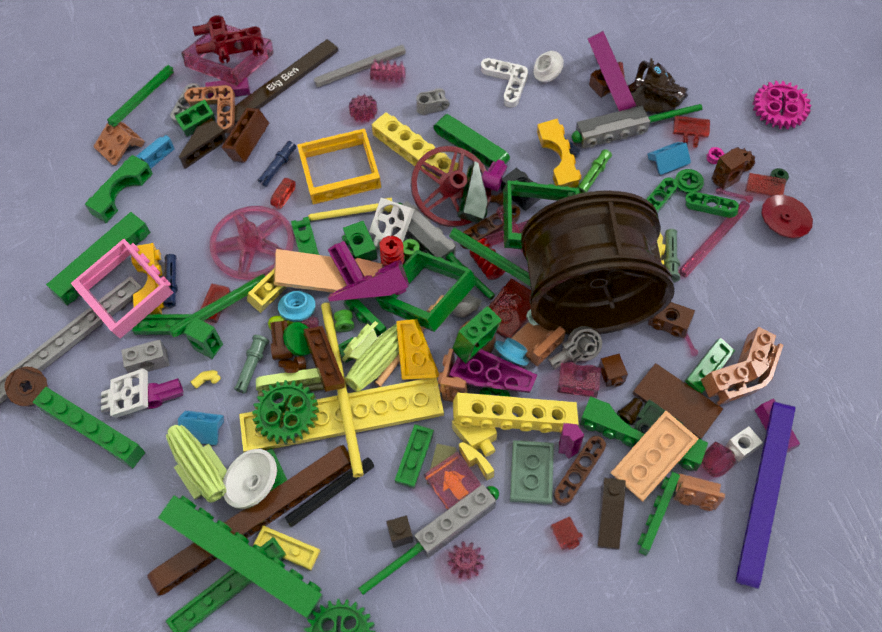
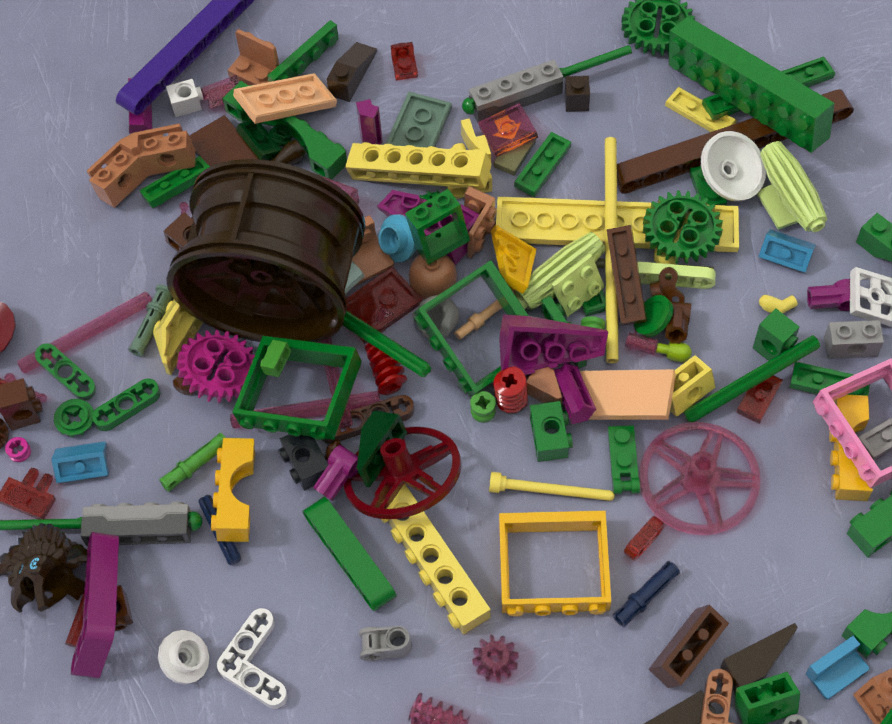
camera: 165 degrees left, 0 degrees up
dark blue pin [164,254,178,307] -> none
sand green pin [234,335,269,394] -> none
medium azure piece [278,291,316,322] -> none
black axle [285,457,374,527] -> none
white piece [369,198,414,250] -> none
piece [391,201,495,300] -> none
clear pink gear [448,541,484,580] -> none
reddish brown beam [554,436,606,506] -> none

